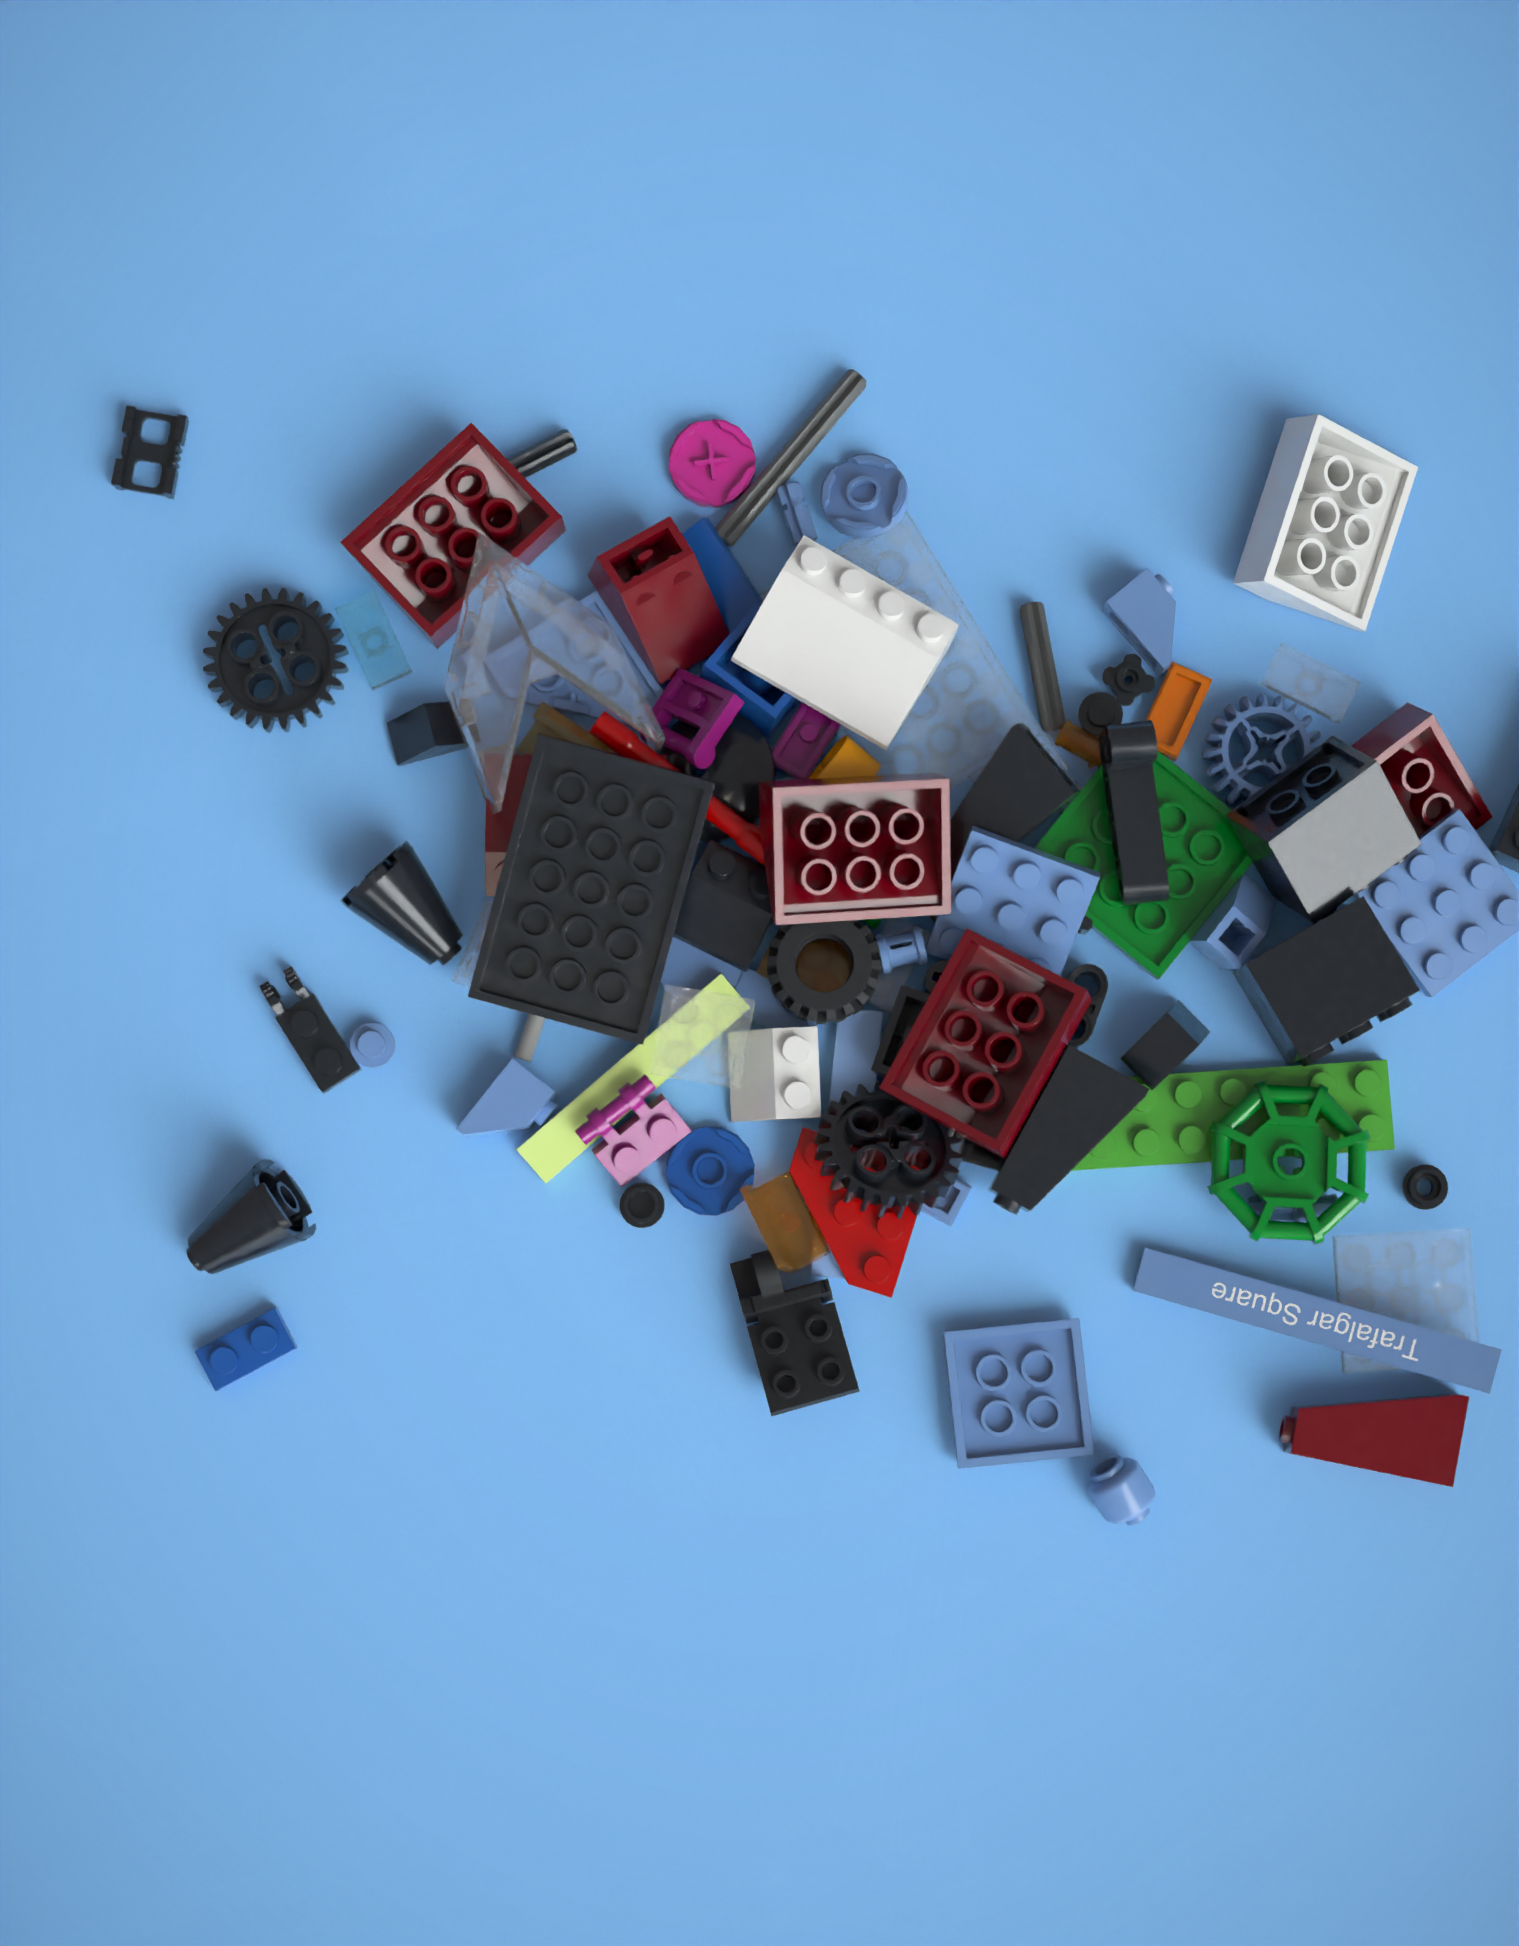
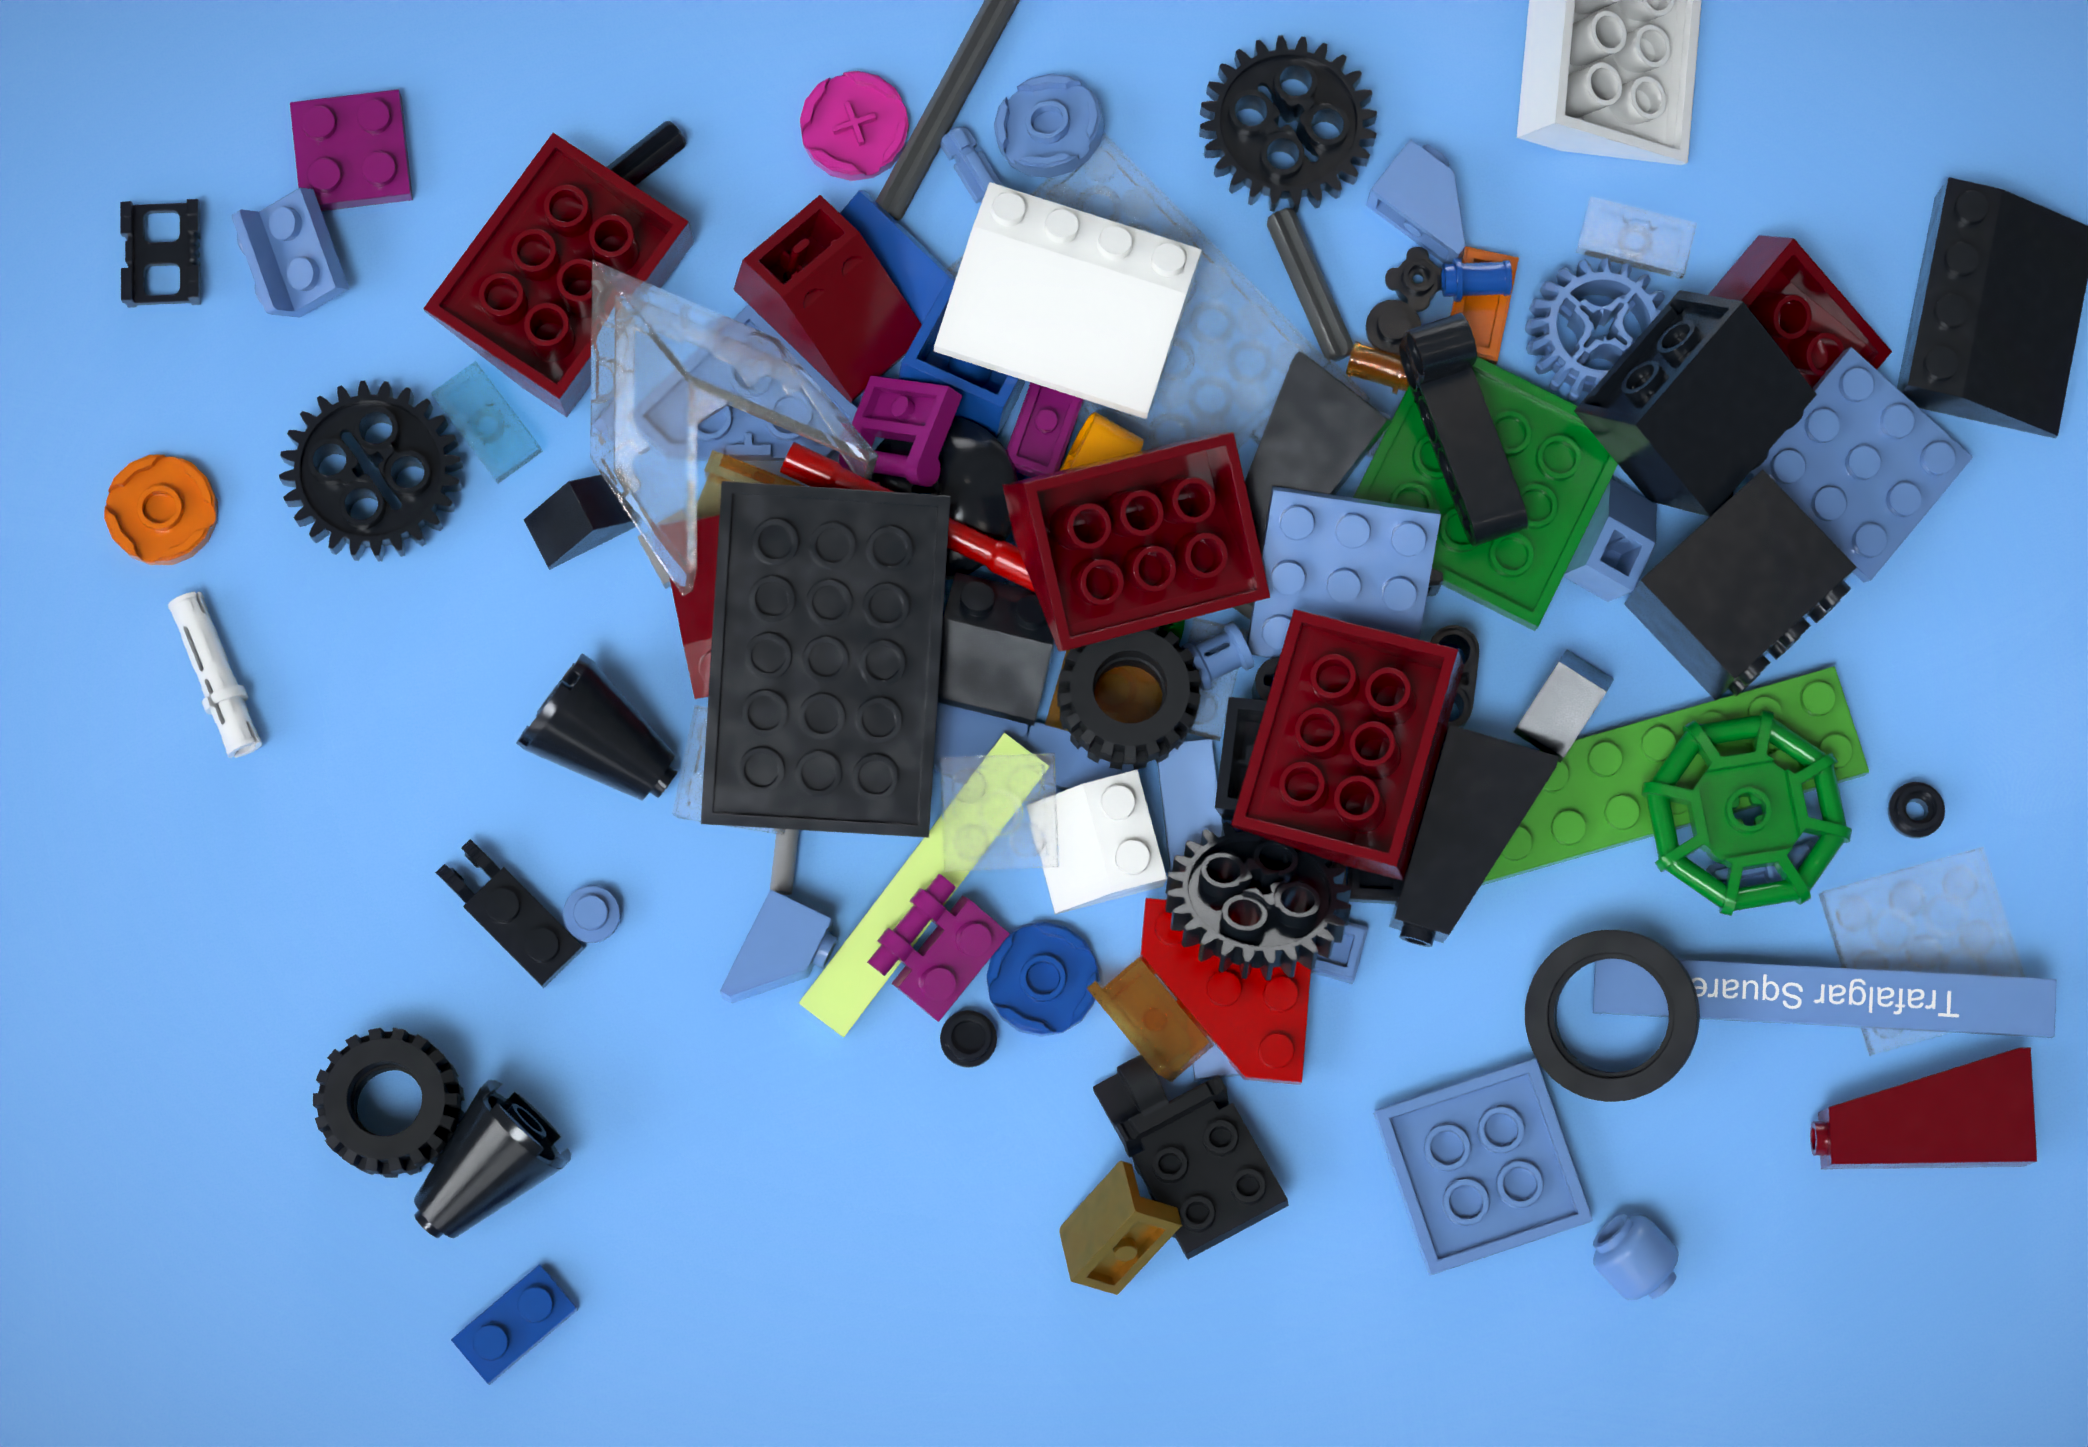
camera: 20 degrees left, 5 degrees down
none -> orange tile [104,455,218,565]
none -> white pin [168,592,262,758]
none -> medium blue bracket [232,187,349,318]
none -> magenta plate [290,89,413,211]
none -> black tyre [313,1028,465,1178]
none -> pearl gold panel [1059,1161,1182,1295]
none -> black gear [1199,35,1377,213]
none -> blue pin [1441,258,1512,302]
none -> black tyre [1525,930,1700,1102]

